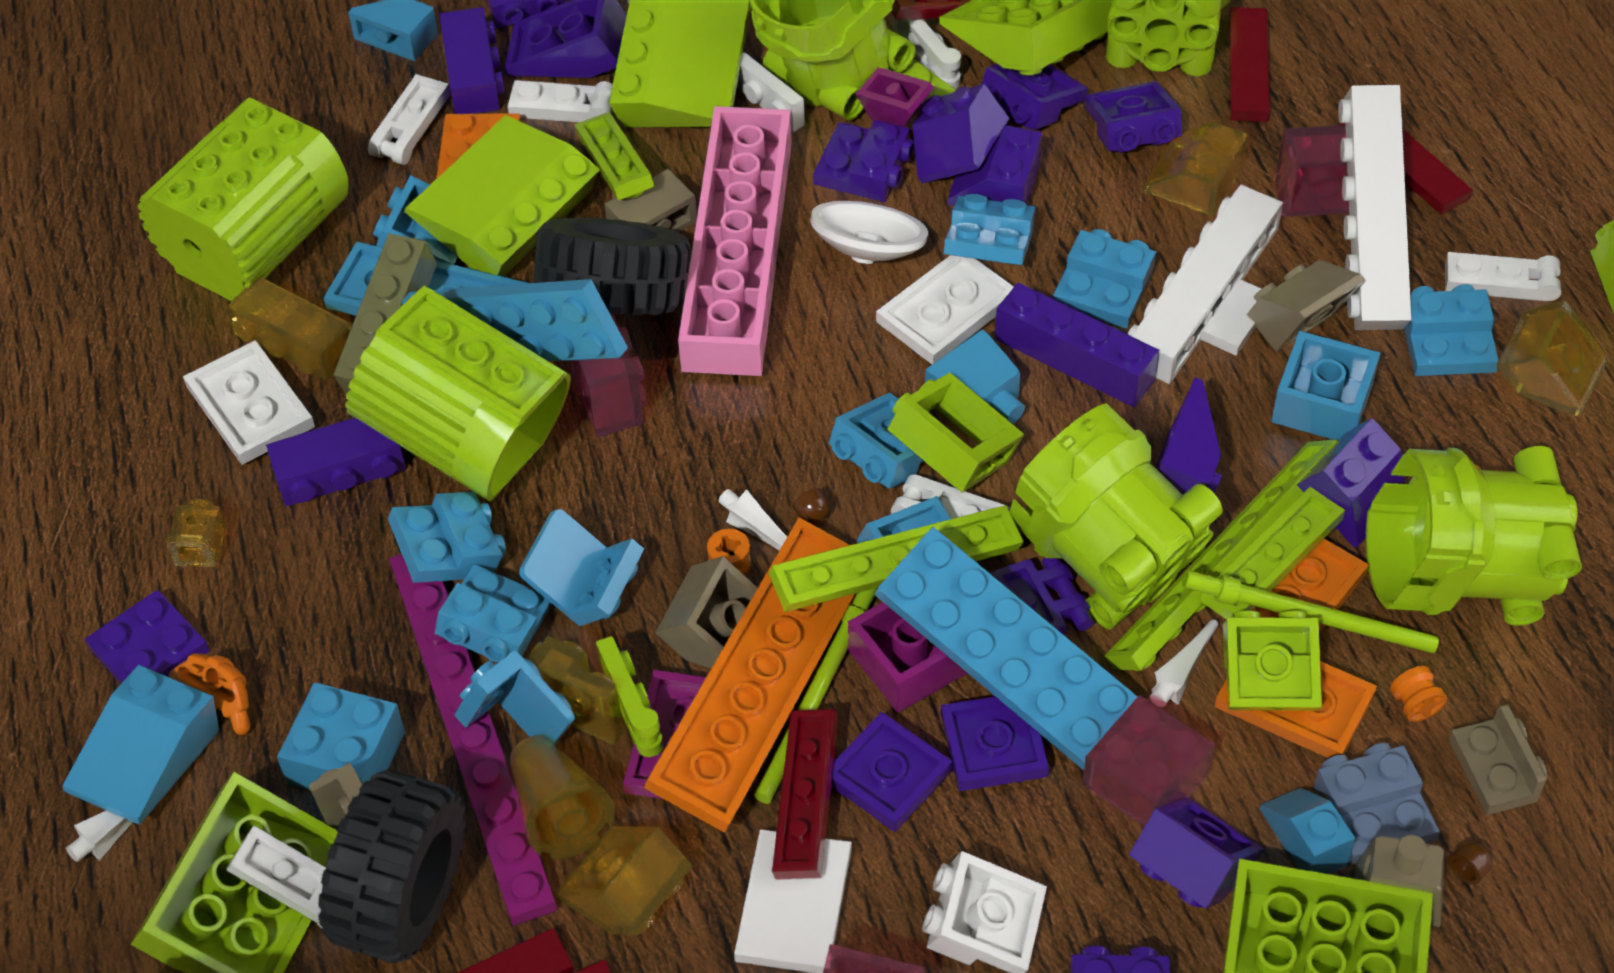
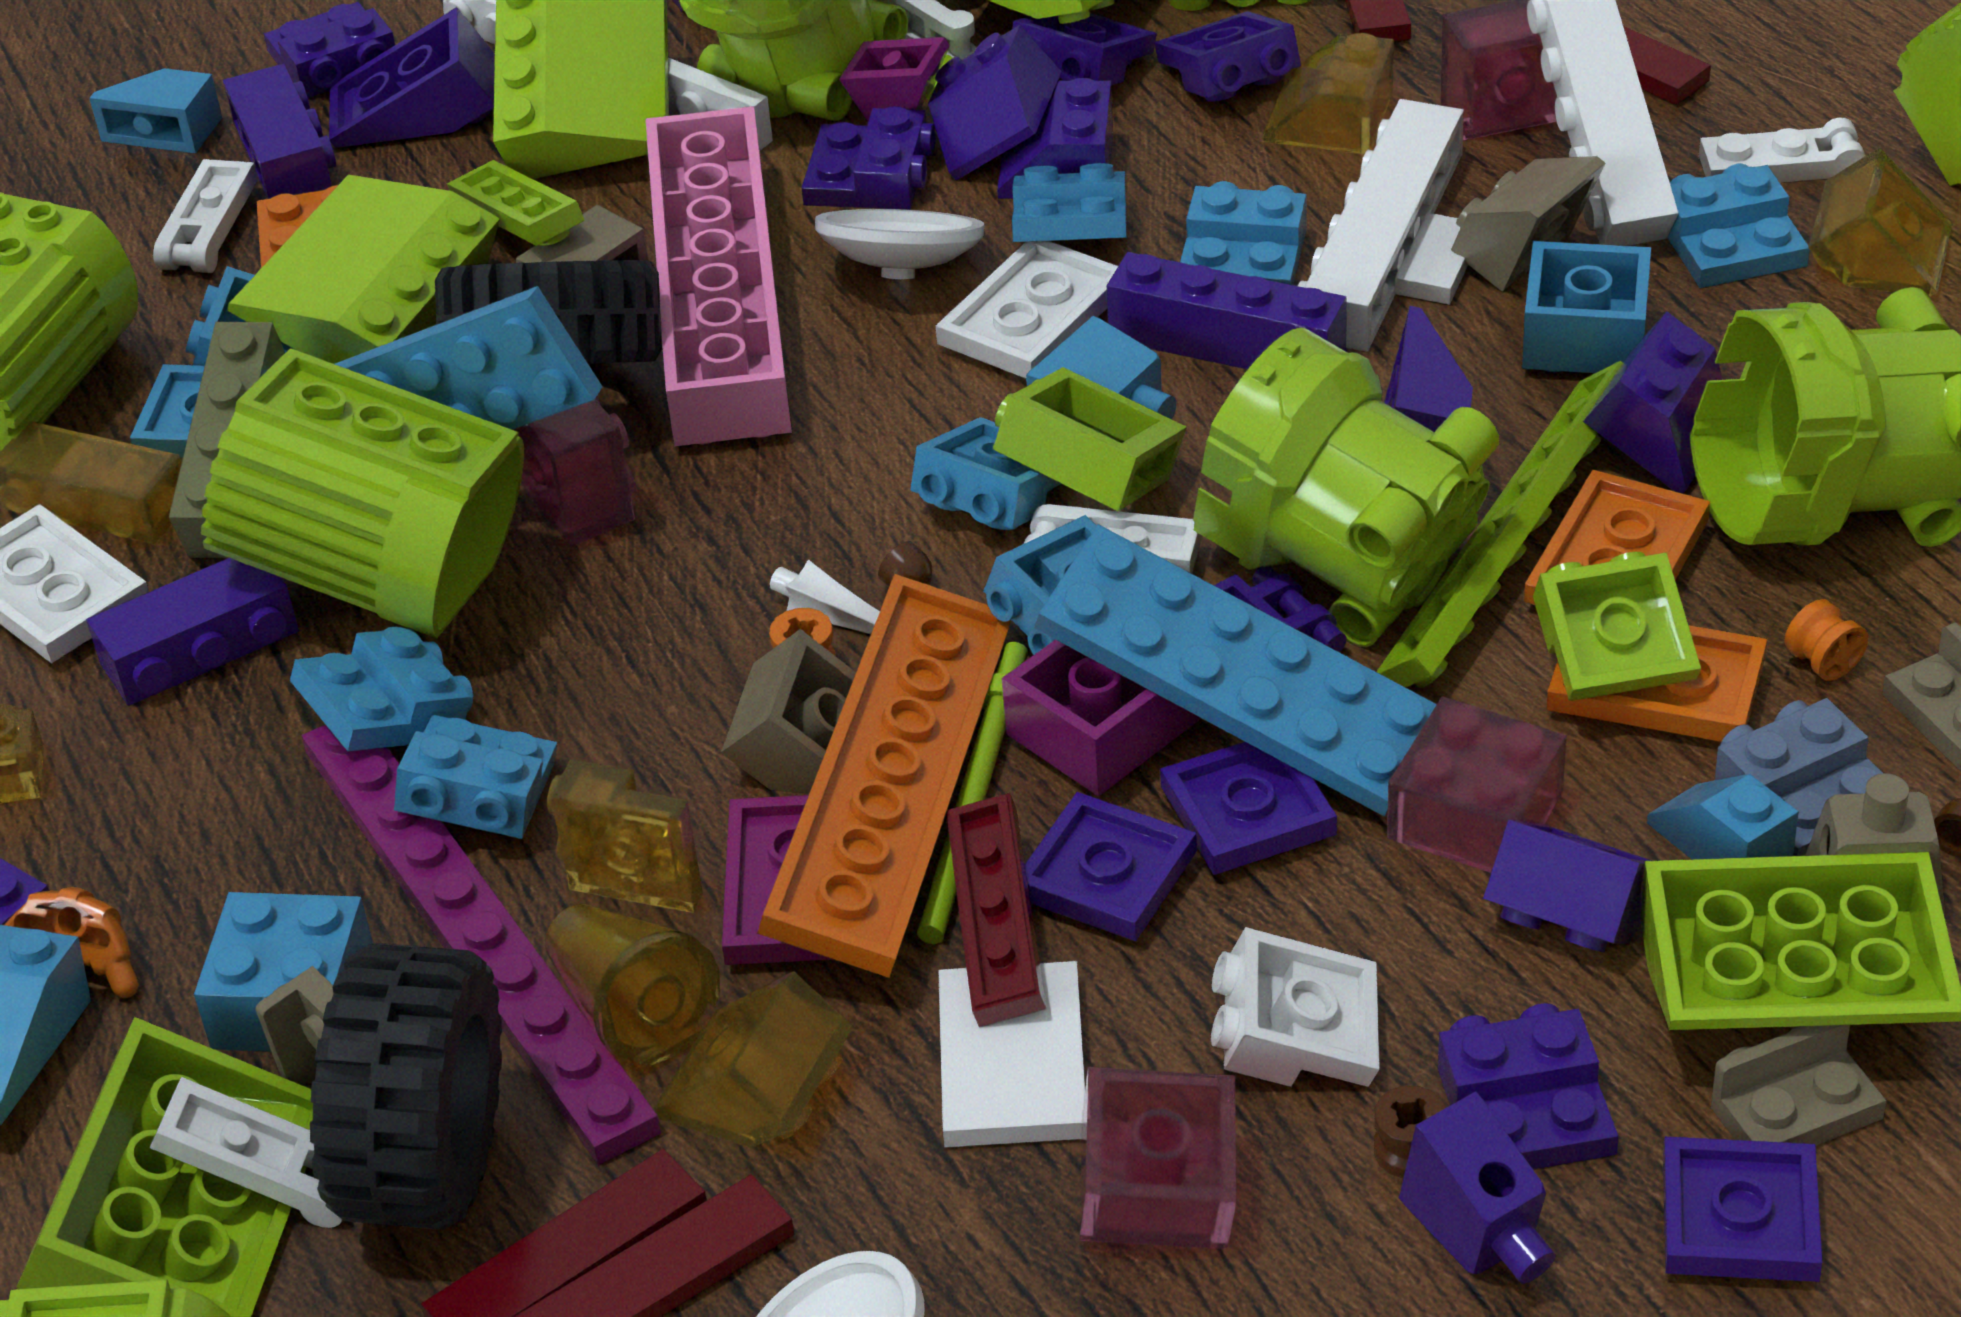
camera: 10 degrees left, 10 degrees down
dark azure bracket [454,650,575,752] -> none
white plate [508,80,613,122] -> none
dark azure bracket [519,509,644,626] -> none
lime plate [596,636,664,757] -> none
lime plate [768,505,1023,612] -> none
white piece [1150,619,1219,707] -> none
lime bar [1182,570,1439,653] -> none
lime plate [1201,487,1345,619] -> none

